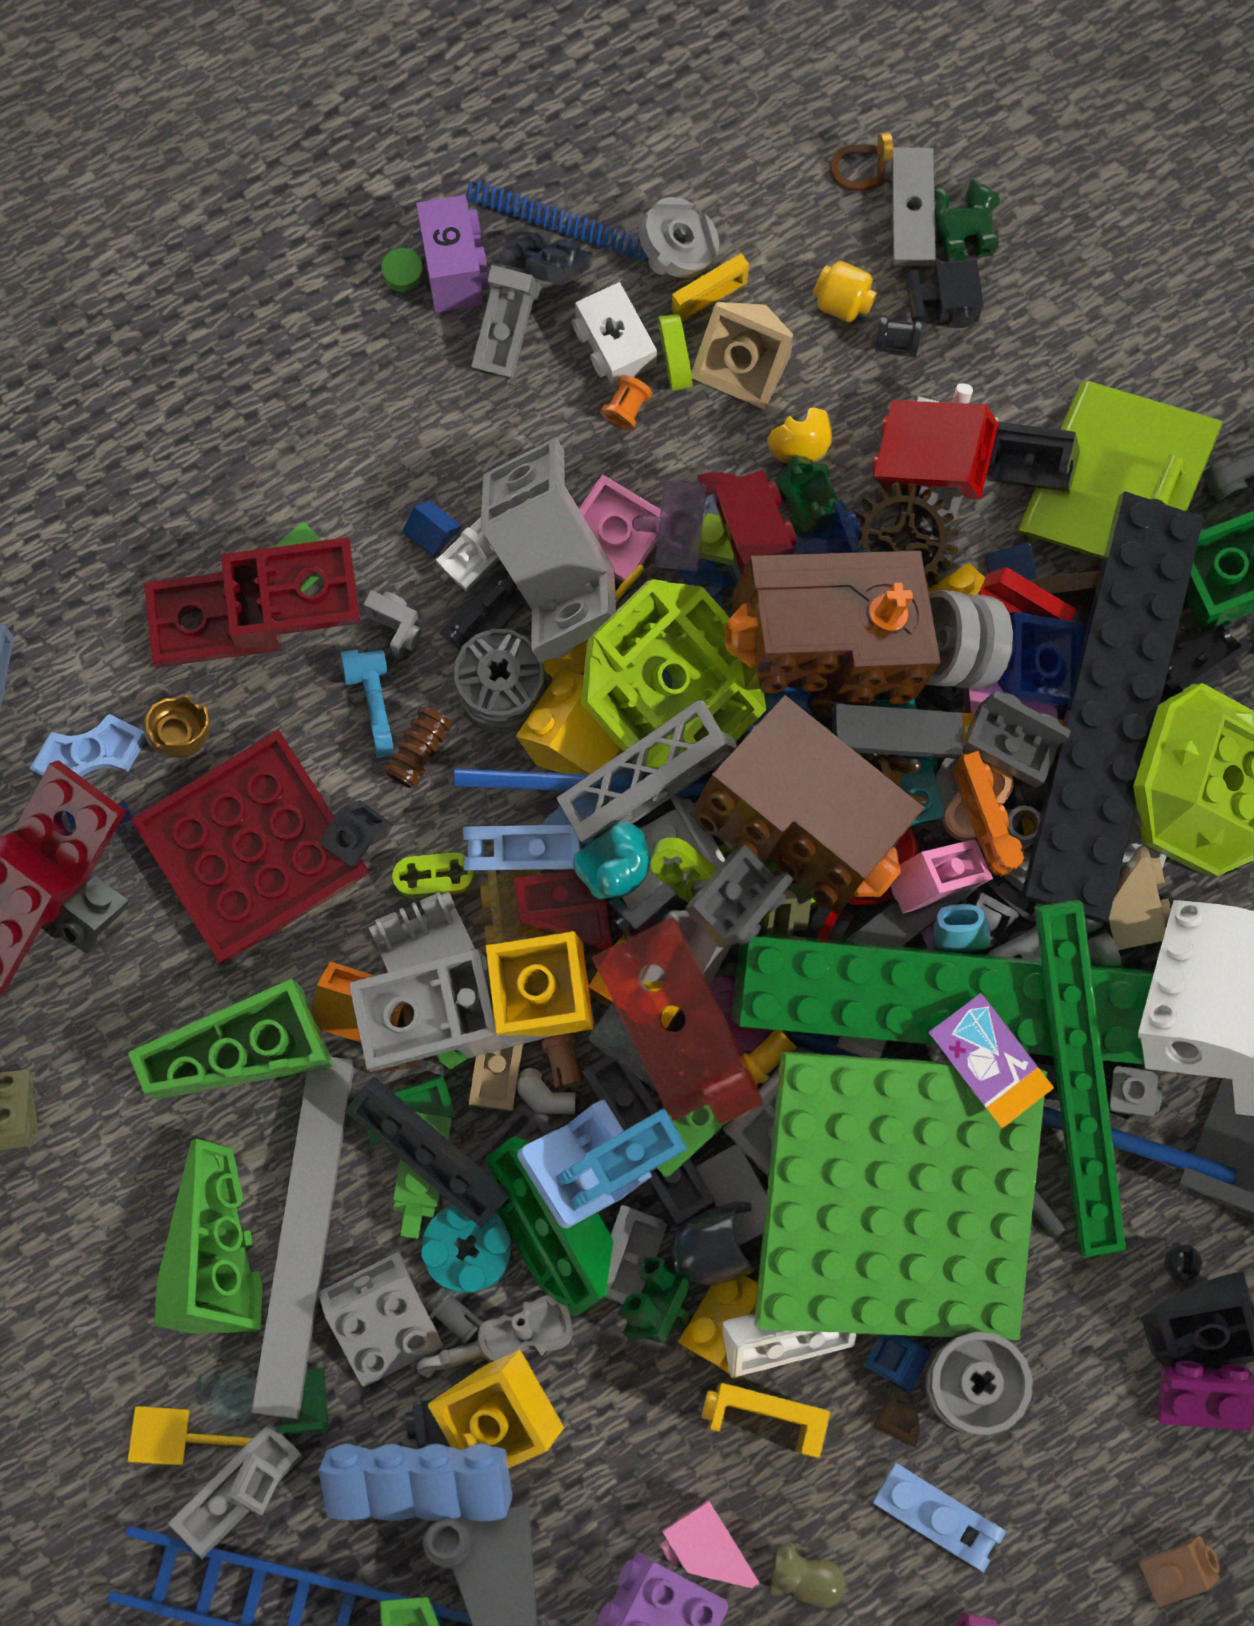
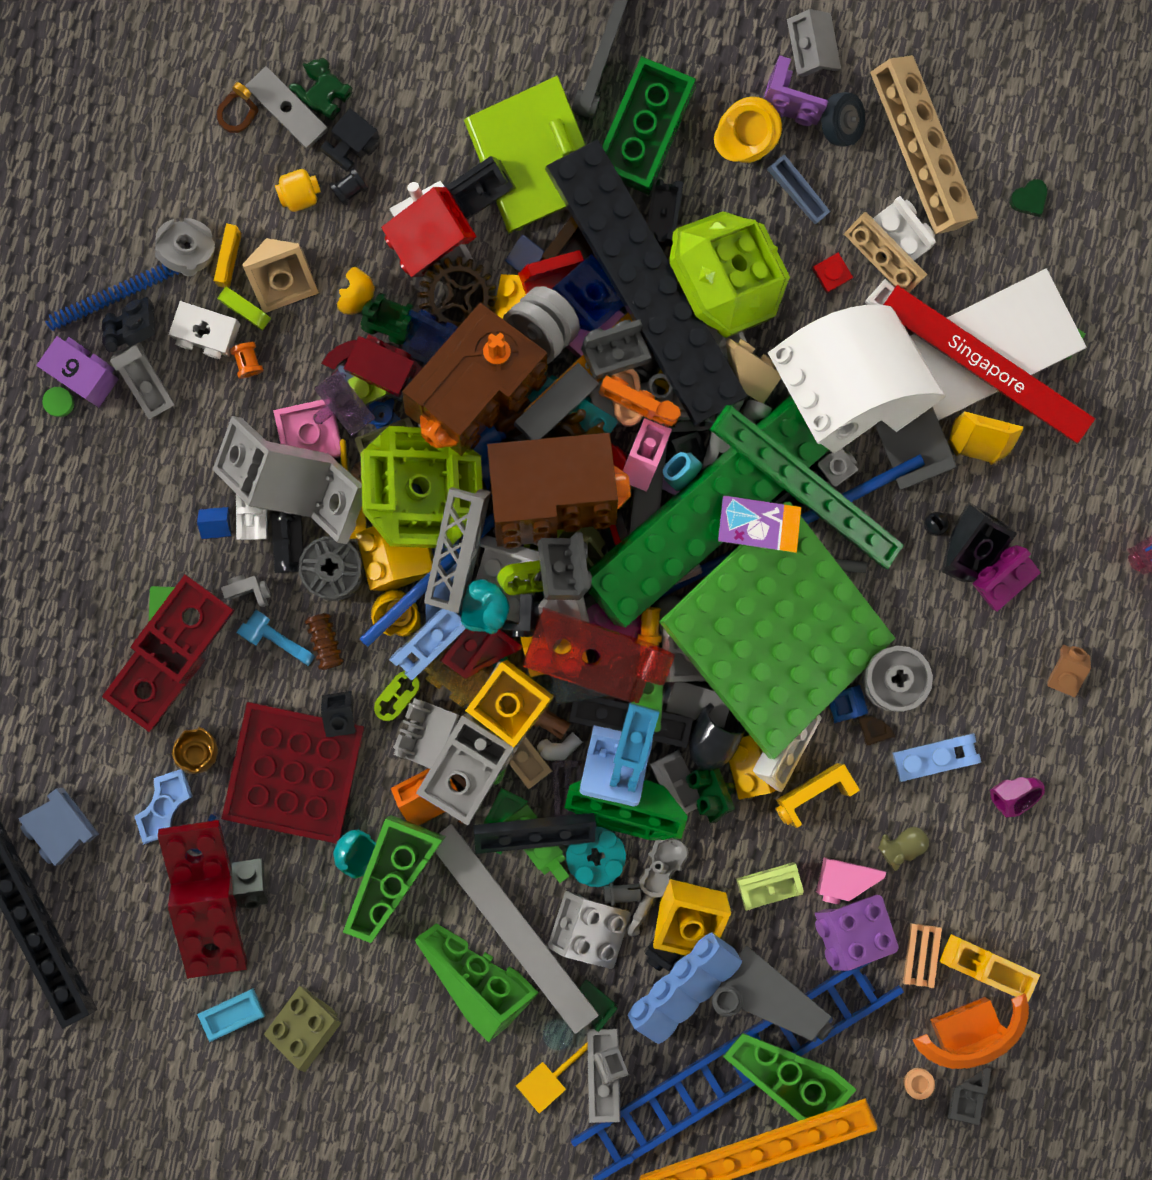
camera: 45 degrees left, 10 degrees up
none -> teal hair [333,830,376,879]
none -> yellow hair [371,590,421,637]
none -> yellowish green hinge [736,862,804,911]

